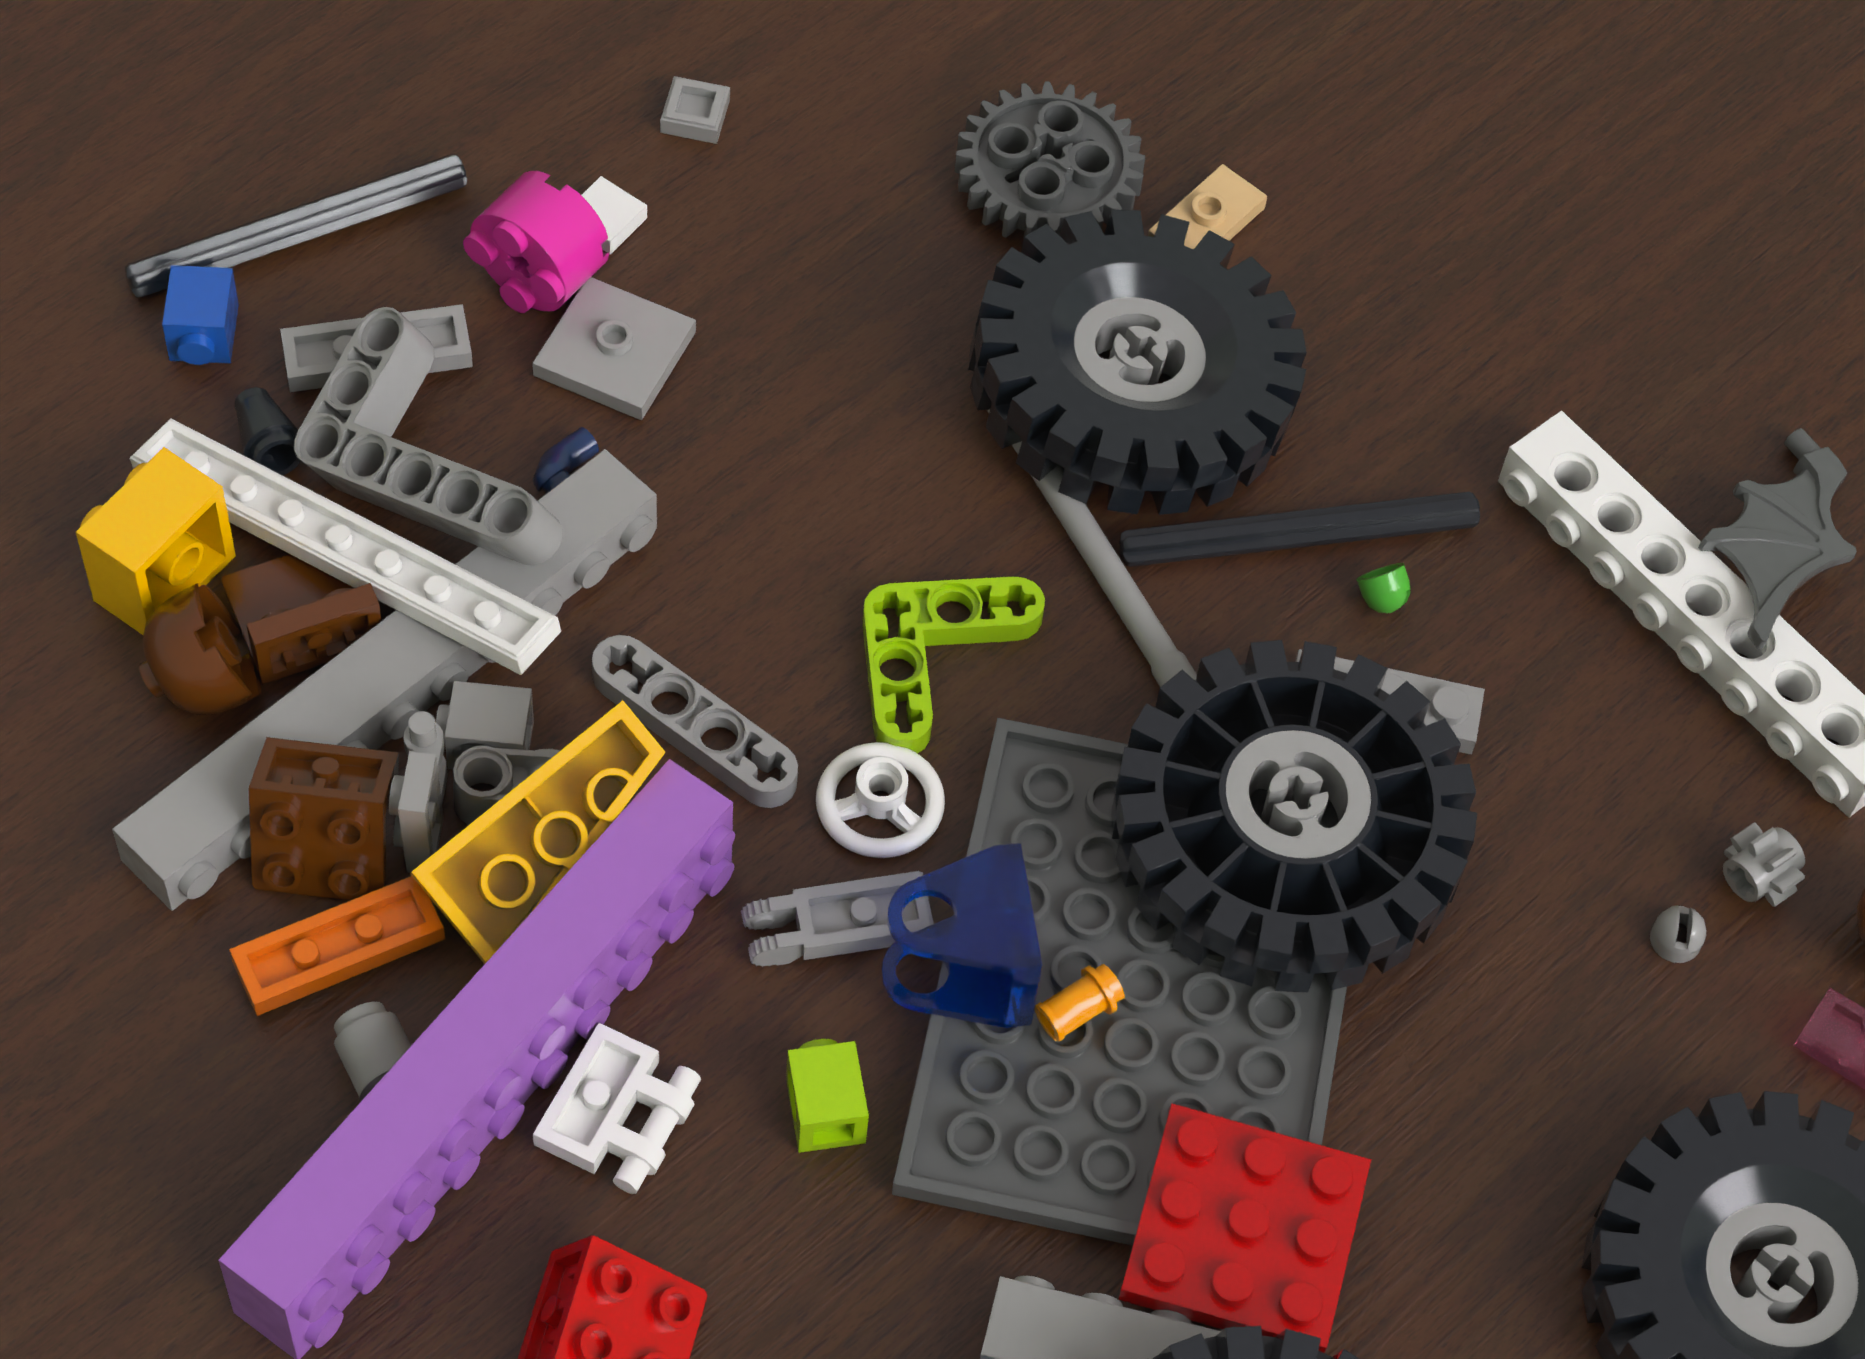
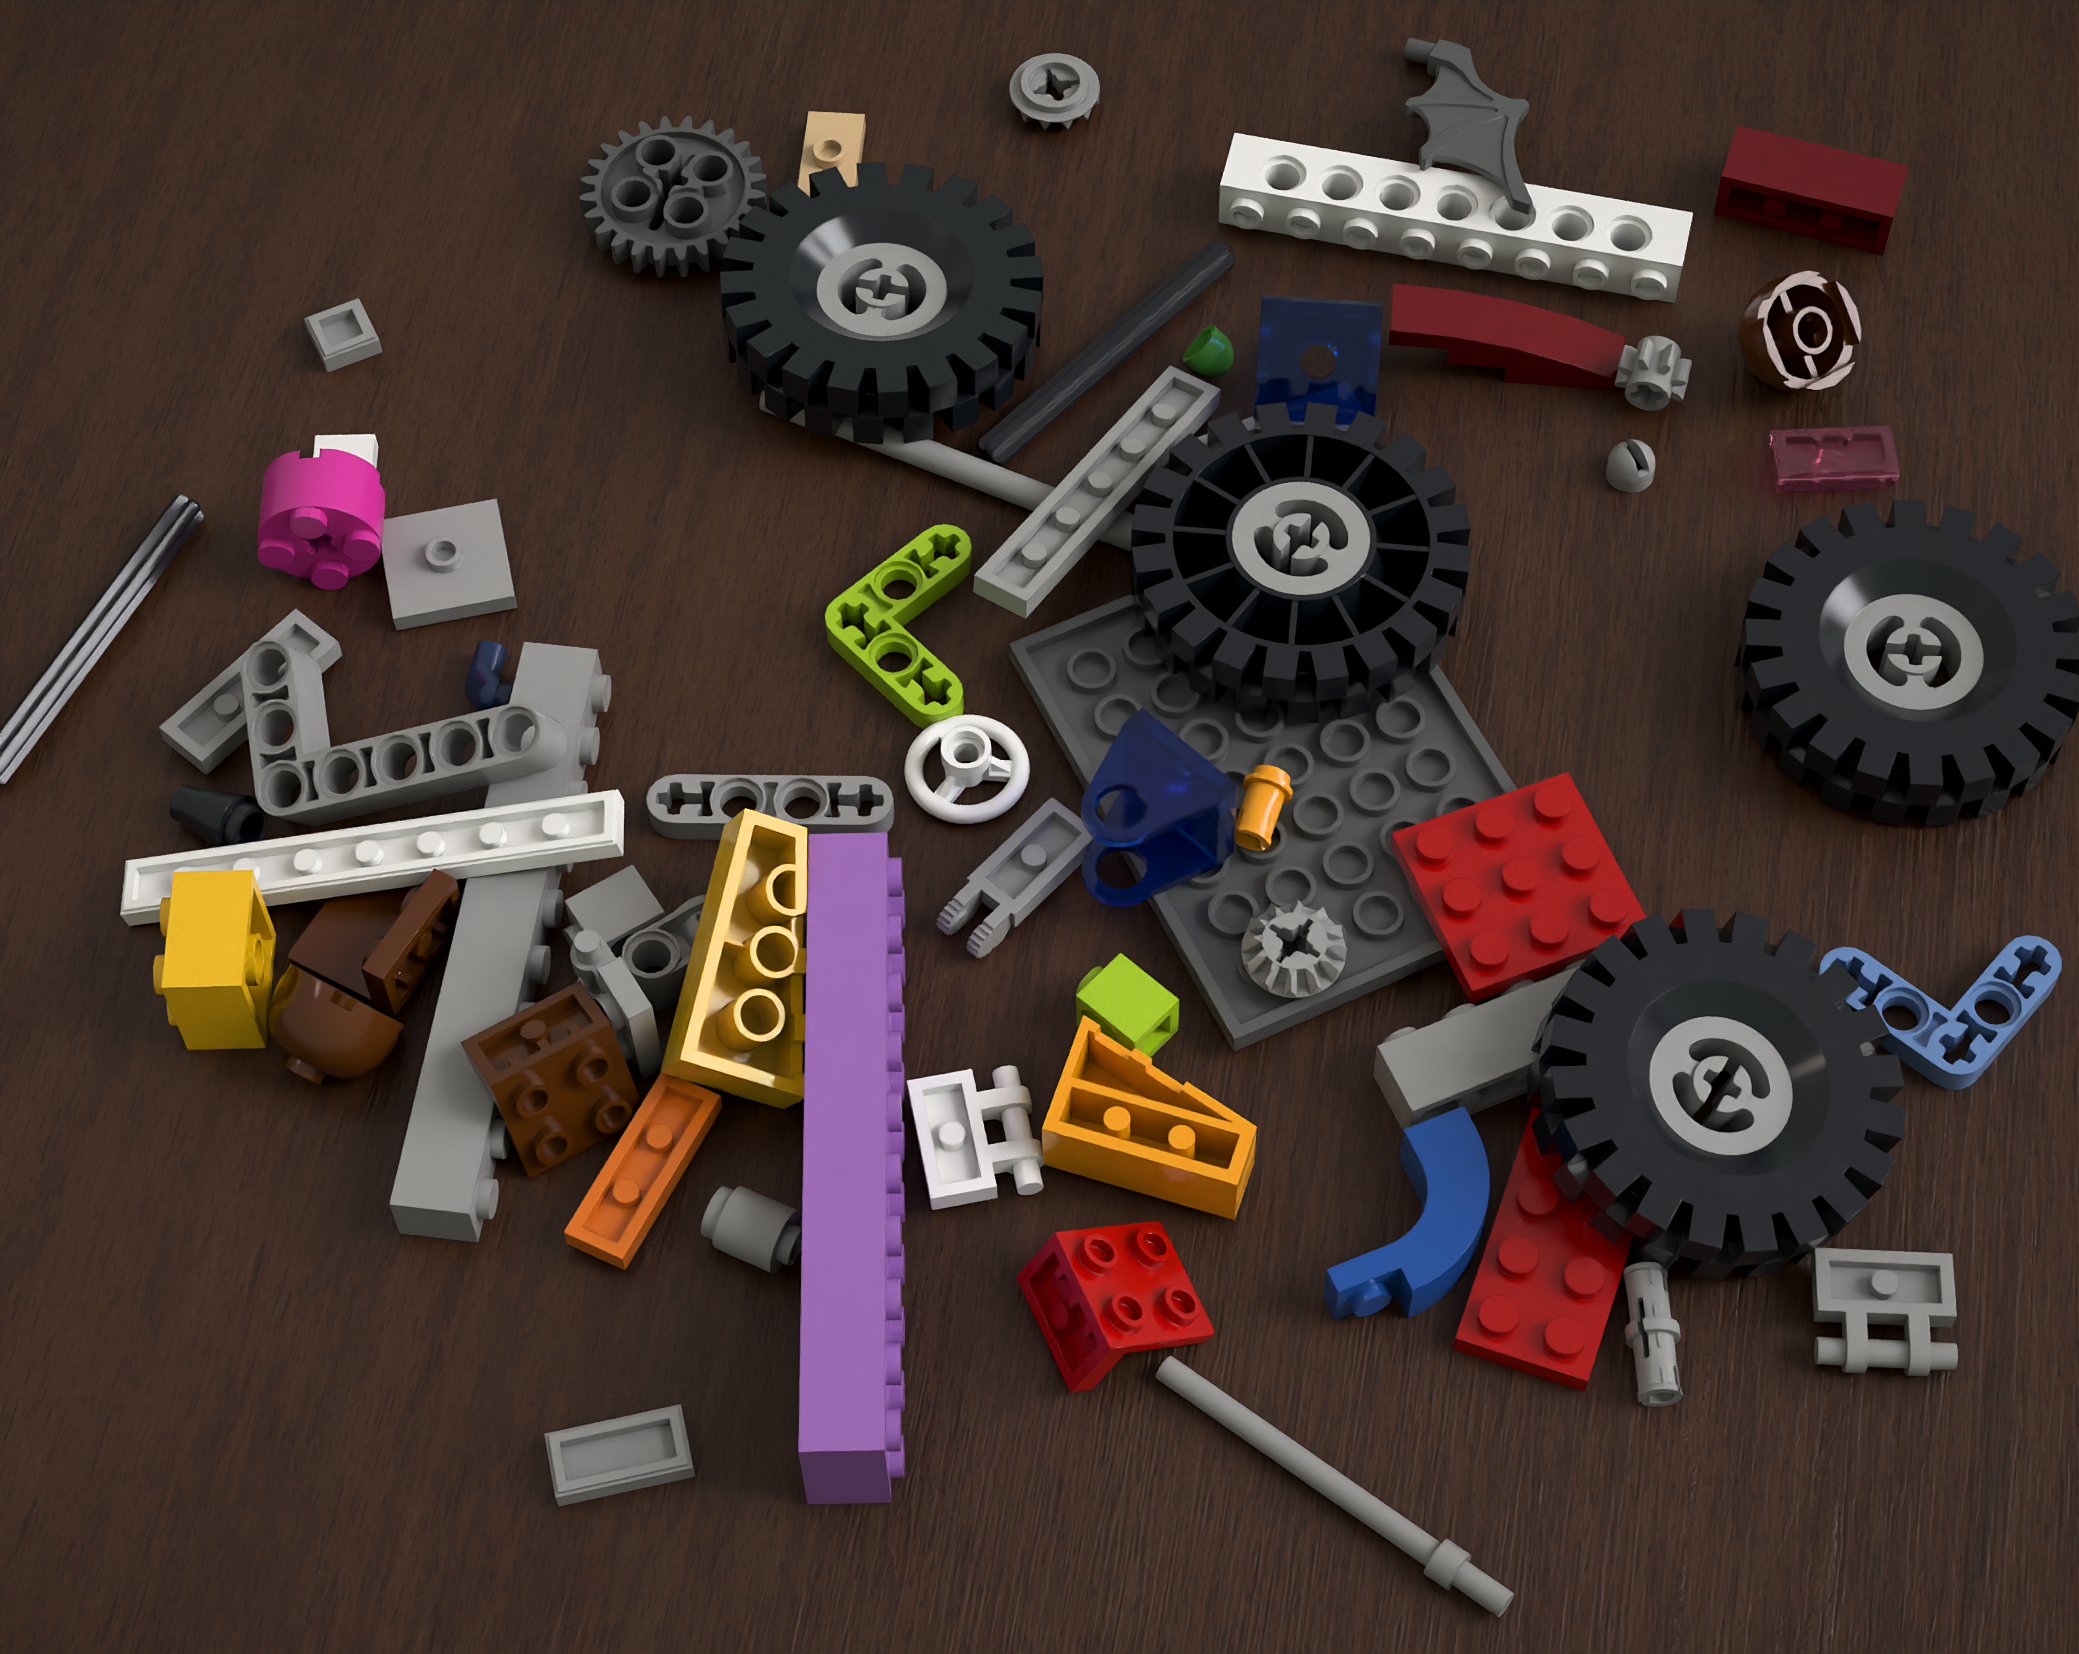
camera: 30 degrees left, 0 degrees up
blue brick [162,265,239,365] -> none
none -> light grey tile [544,1404,695,1507]
none -> light grey plate [973,365,1221,619]
none -> light grey gear [1009,53,1100,130]
none -> light orange wedge [1042,1015,1257,1220]
none -> light grey gear [1241,899,1347,998]
none -> clear blue hose [1253,295,1384,425]
none -> dark red slope [1389,283,1625,391]

